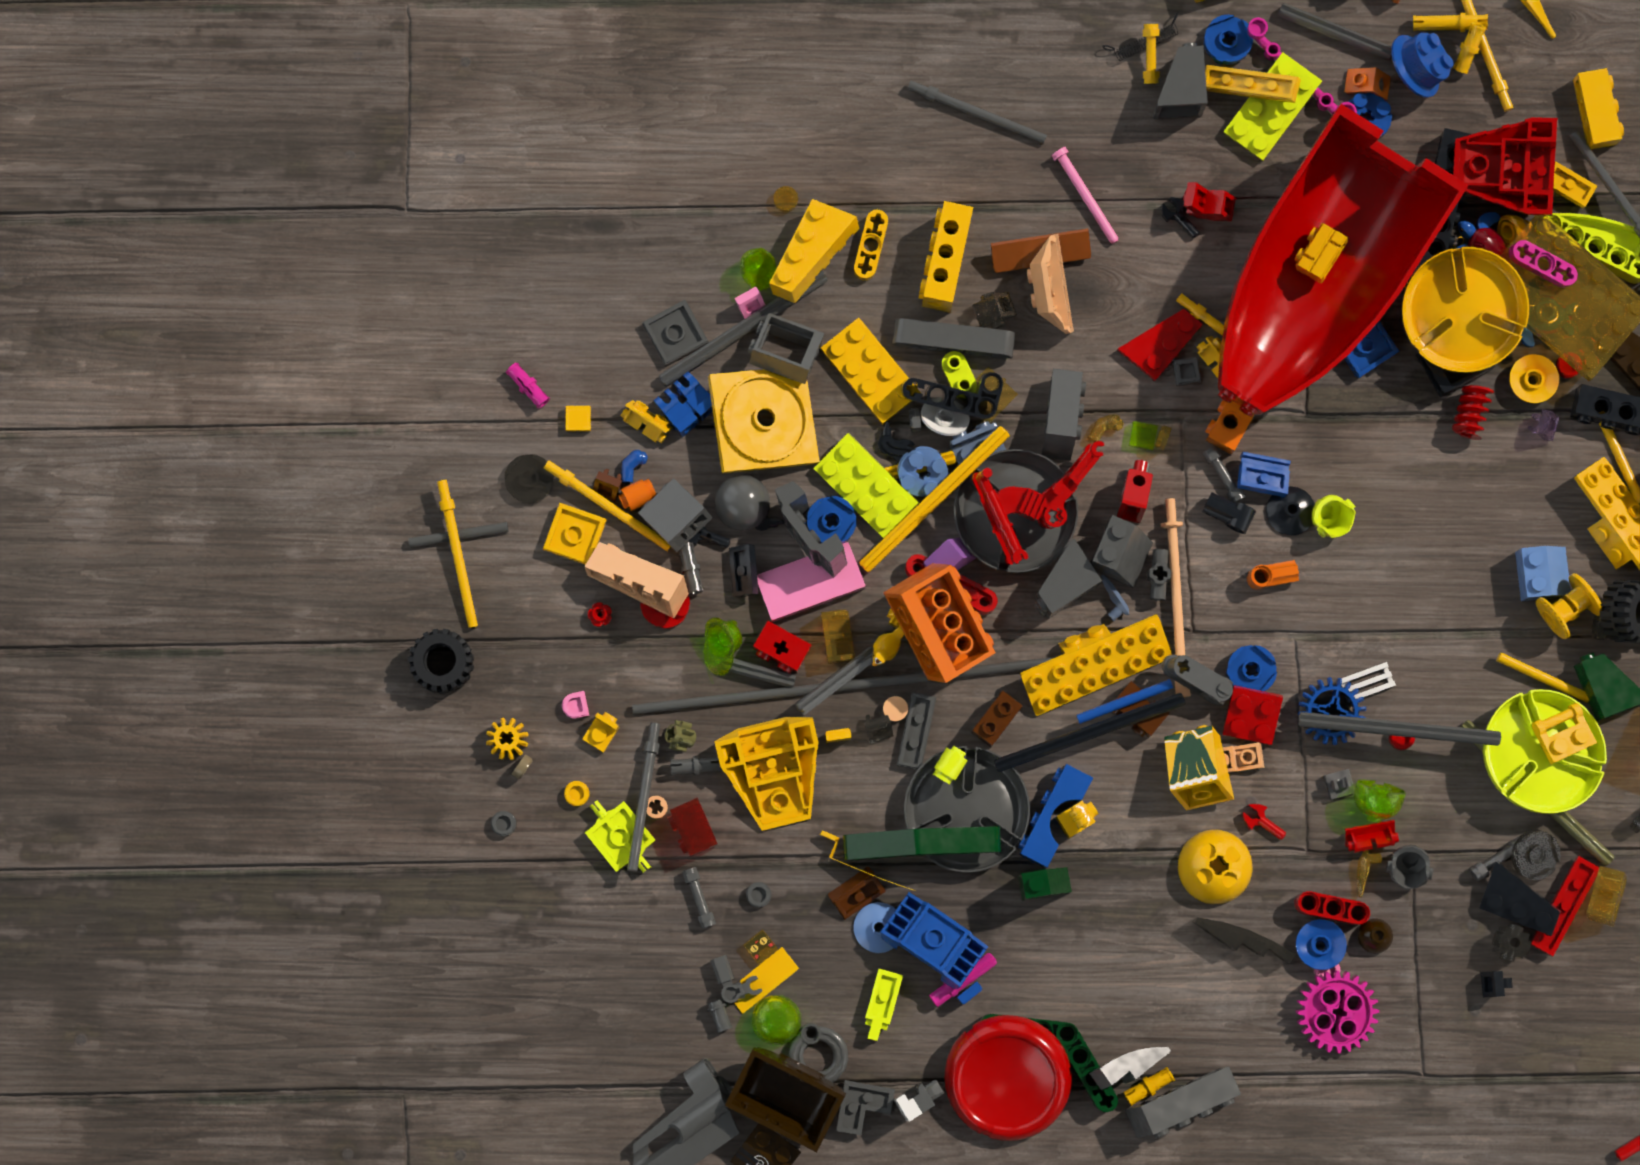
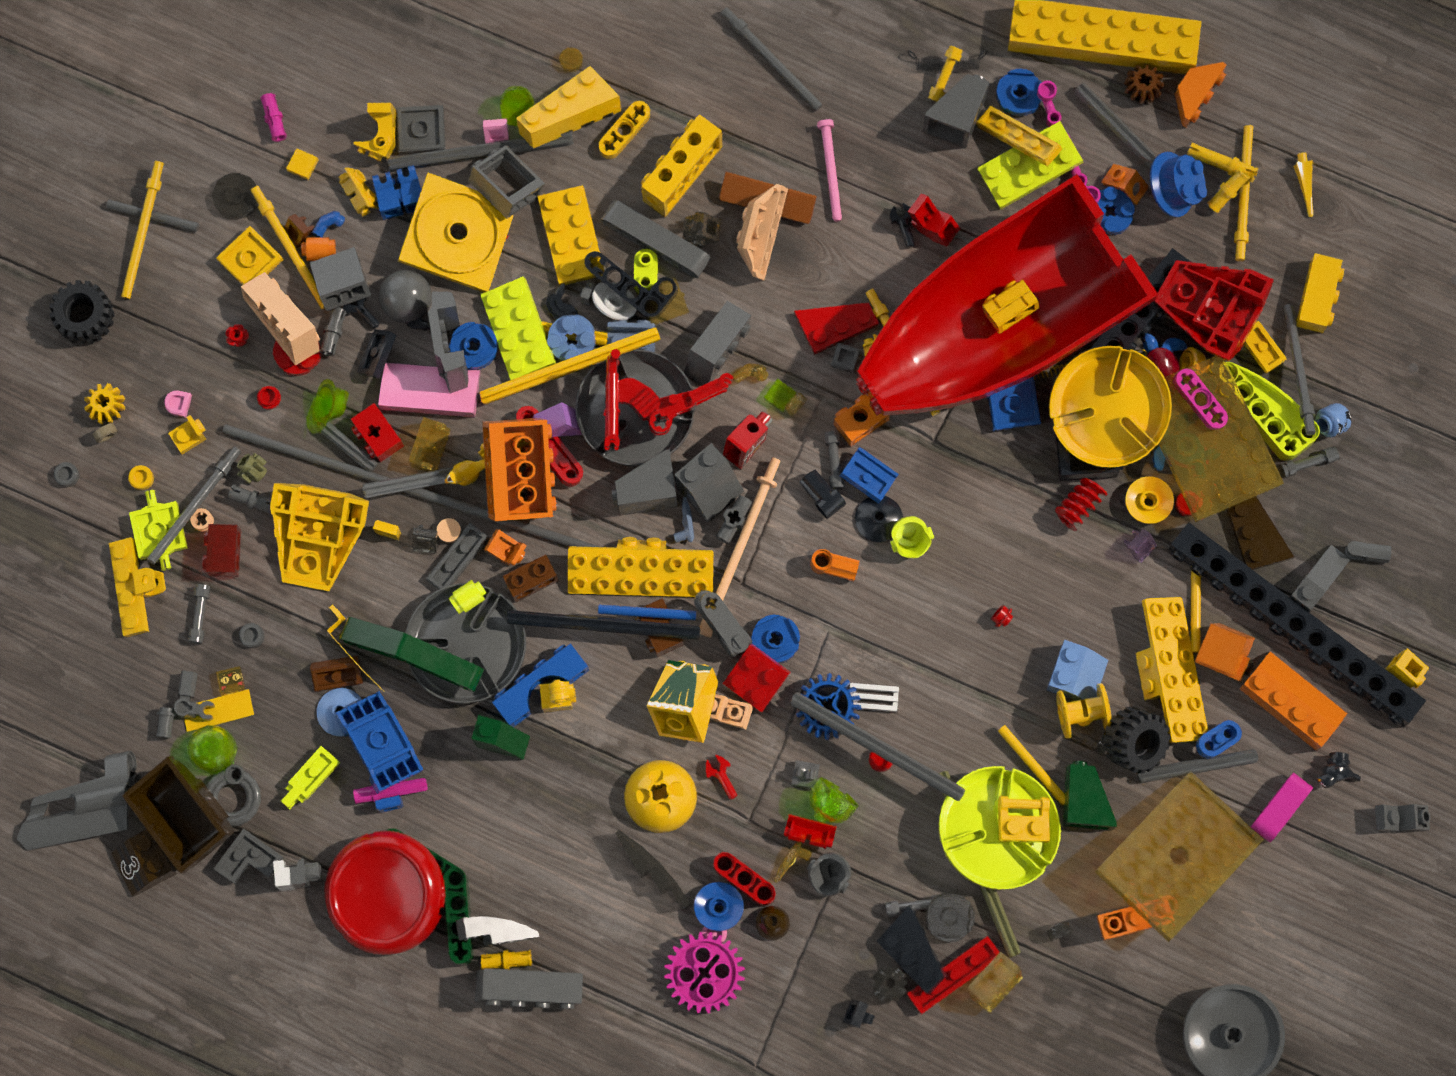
camera: 30 degrees right, 5 degrees down
none -> yellow plate [109,537,166,637]
none -> red plate [257,386,281,410]
none -> yellow tile [354,103,397,161]
none -> orange bracket [484,529,526,566]
none -> red plate [991,605,1013,627]

